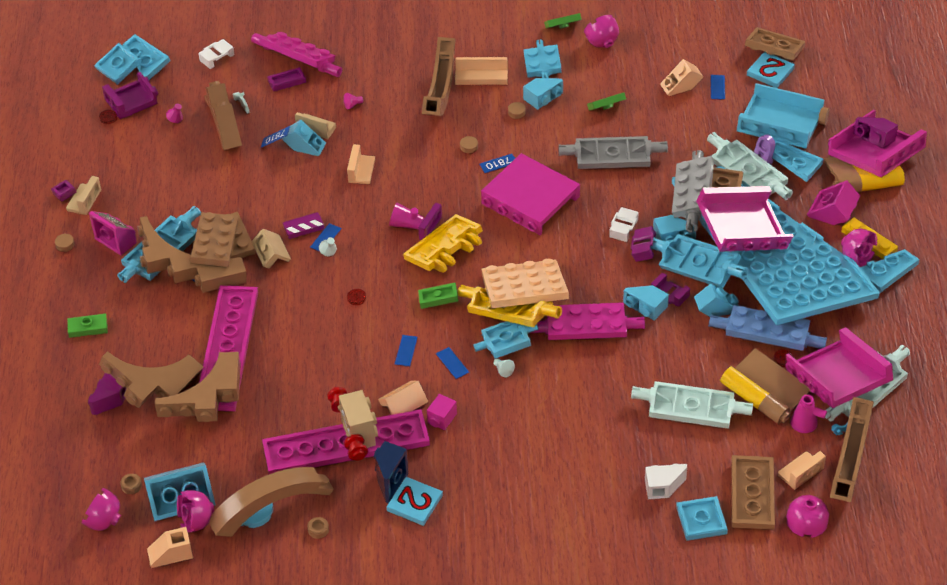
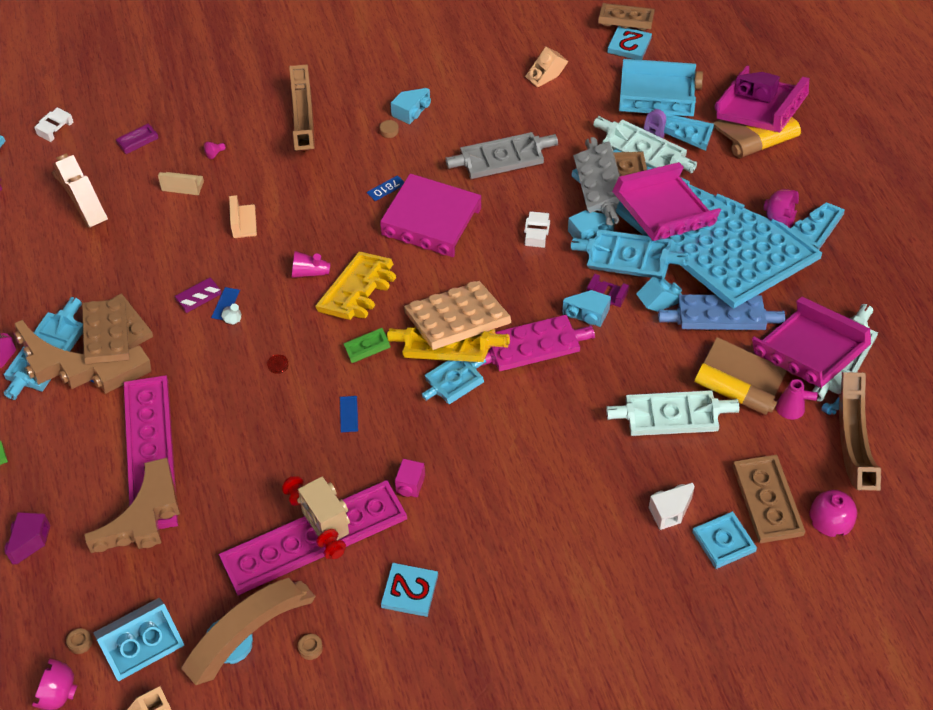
camera: 15 degrees left, 5 degrees up
medium nougat arch [99,351,203,408] -> none
dark pink rock [166,104,183,123] -> none
dark pink cylinder [177,490,214,533] -> none
light aqua piece [232,92,250,114] -> none
dark pink plate [251,32,342,77] -> none
tan panel [252,229,291,268] -> none
blue sticker [261,126,290,148] -> none
medium azure slope [282,120,326,156] -> none
dark blue slope [374,441,408,504] -> none
light nougat panel [378,381,428,415] -> none
magenta tile [418,203,442,240] -> none
blue sticker [436,347,469,379] -> none
light nougat panel [455,57,508,85] -> none
medium nougat tile [460,136,478,153] -> none
light aqua rock [493,358,515,378] -> none
medium azure plate [523,39,562,78] -> none
bright green plate [544,13,582,29] -> none
dark pink cylinder [584,15,619,48] -> none
bright green plate [587,93,626,110] -> none
magenta piece [631,226,656,262] -> none
blue sticker [711,75,725,99] -> none
clear red piece [774,349,794,367] -> none
light nougat panel [778,451,826,490] -> none
dark pink slope [807,180,860,225] -> none
yellow plate [841,218,898,259] -> none

